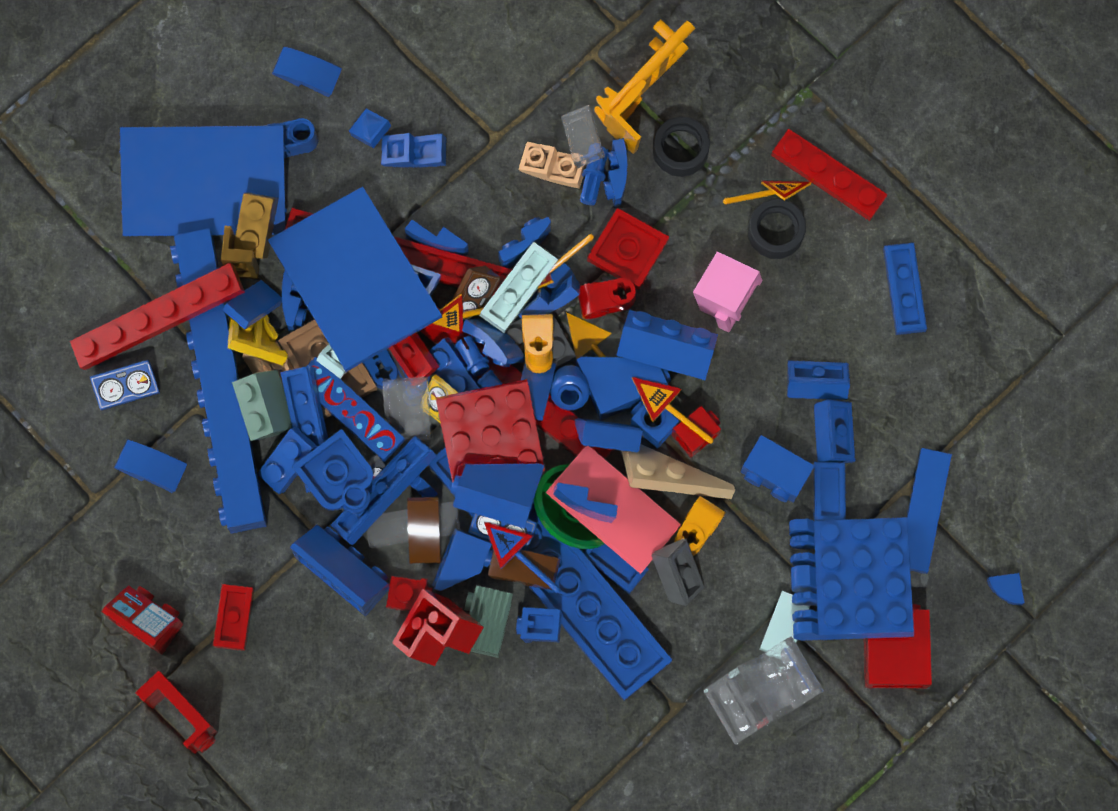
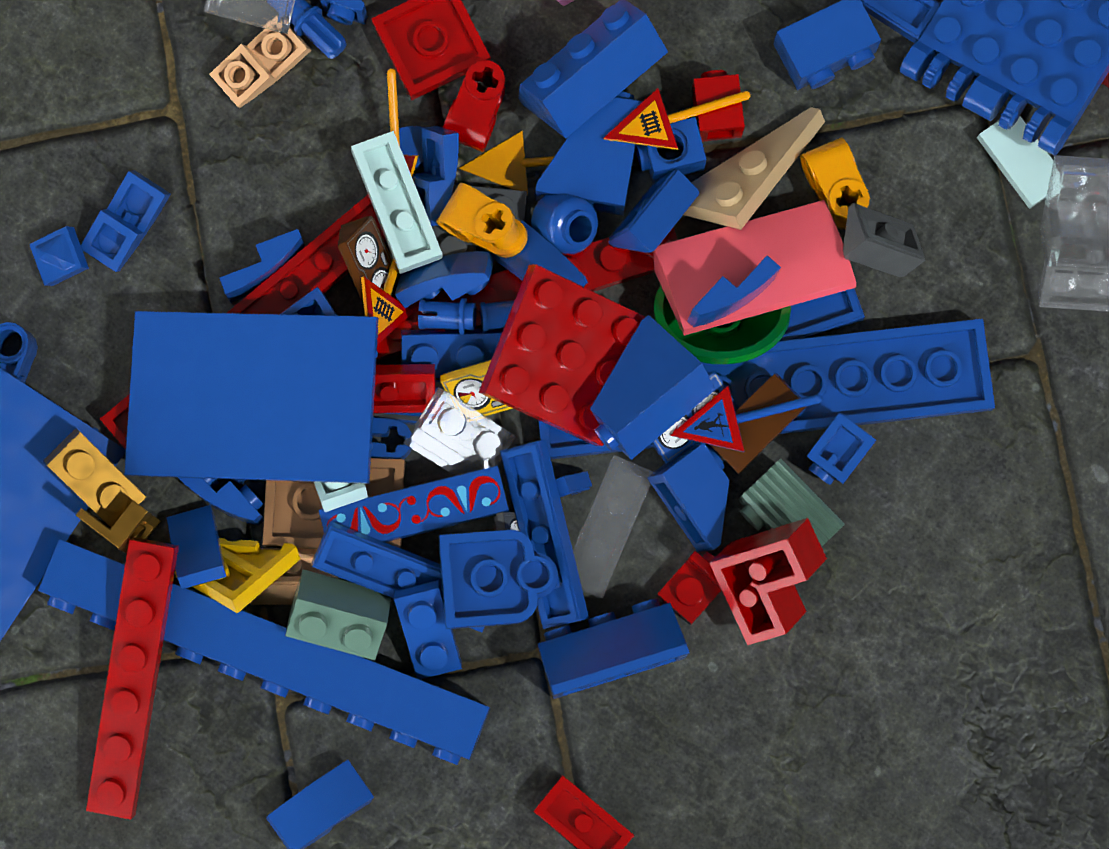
camera: 55 degrees left, 5 degrees up
slope [90,360,160,410] -> none
reddish brown slope [407,497,441,563] -> none
blue slope [498,217,551,268] -> none

